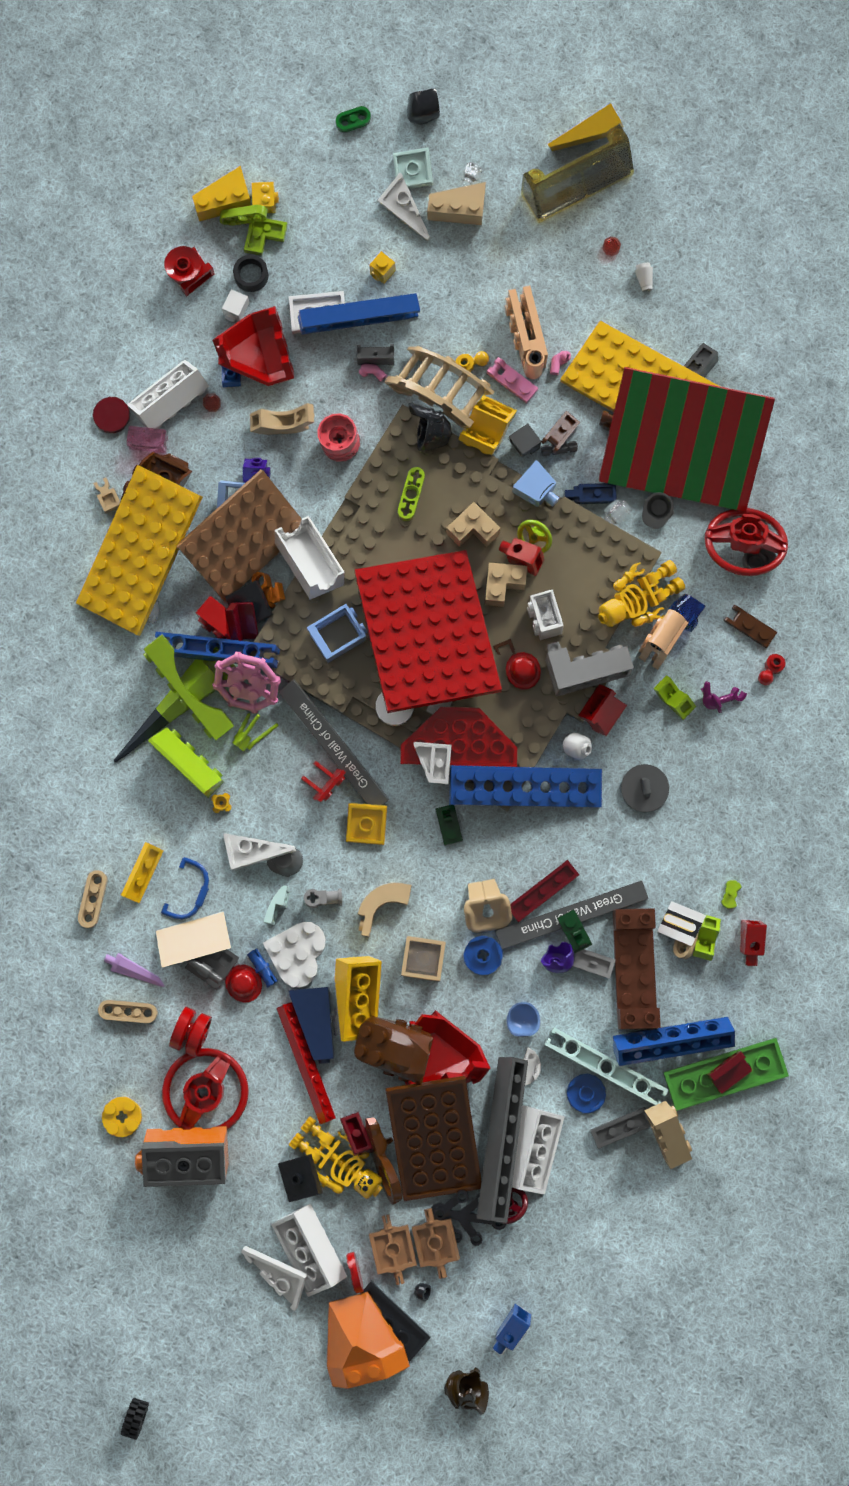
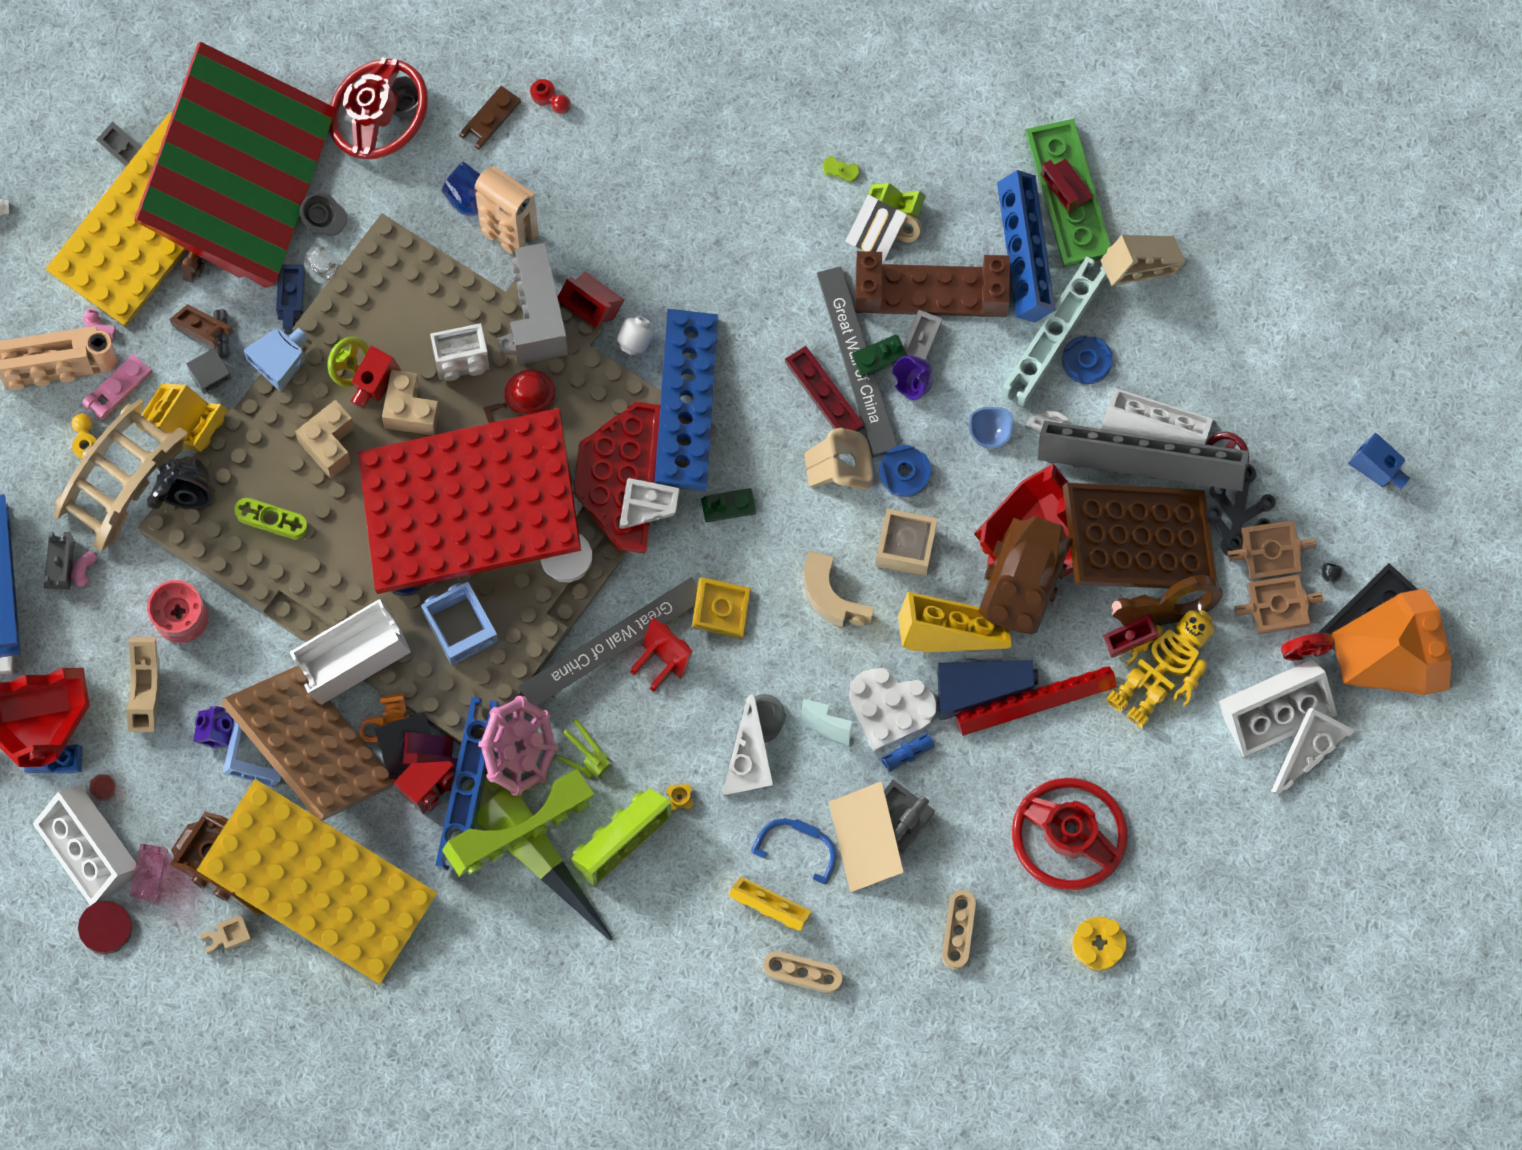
camera: 90 degrees left, 10 degrees down
lavender bar [104,953,164,987] -> none
black tyre [120,1397,149,1440] -> none
dark grey piece [135,1126,229,1187] -> none
red wheel [169,1007,212,1057] -> none
red hat [225,964,263,1003] -> none
black plate [278,1154,323,1202] -> none
light grey connector [304,888,342,908] -> none
dark brown helmet [444,1367,489,1415] -> none
dark grey plate [590,1107,651,1149] -> none
yellow piece [598,560,685,627] -> none
dark grey shield [621,764,669,812] -> none
lime slope [653,675,696,720] -> none
magenta piece [701,681,747,713] -> none
red torso [740,920,767,966] -> none

